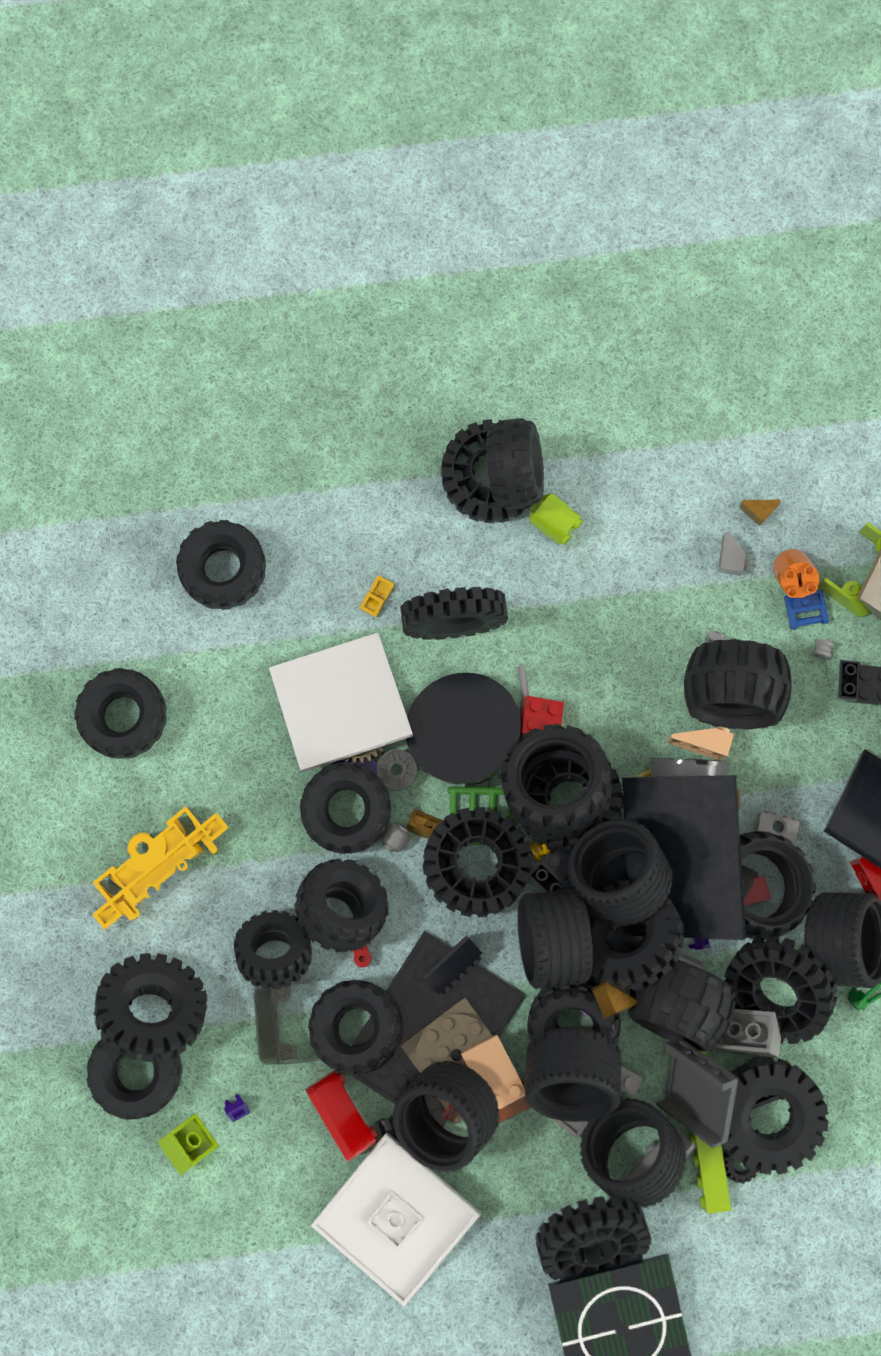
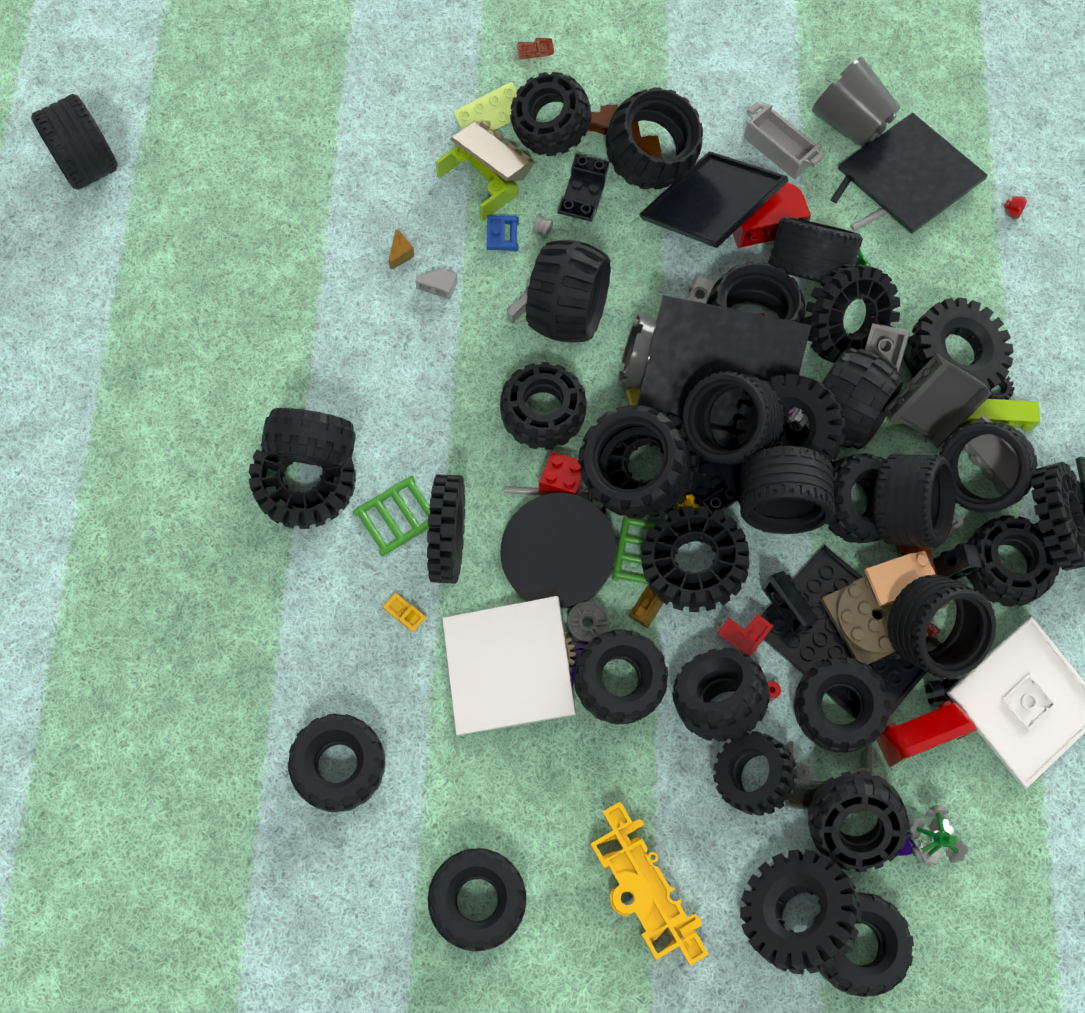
camera: 80 degrees left, 10 degrees down
lime slope [157,1113,219,1176] -> none
light grey head [381,822,410,852] -> none
lime cylinder [529,492,583,546] -> none
pearl gold slope [592,982,638,1018] -> none
light nougat slope [666,727,734,760] -> none
orange cylinder [773,549,819,598] -> none
none -> black tyre [31,94,118,190]
none -> bright green bar [353,476,430,556]
none -> black tyre [500,362,587,450]
none -> red panel [717,614,773,657]
none -> black tyre [808,771,909,872]
none -> light grey plant [909,805,969,866]
none -> black brick [933,543,982,581]
none -> black tyre [966,515,1060,607]

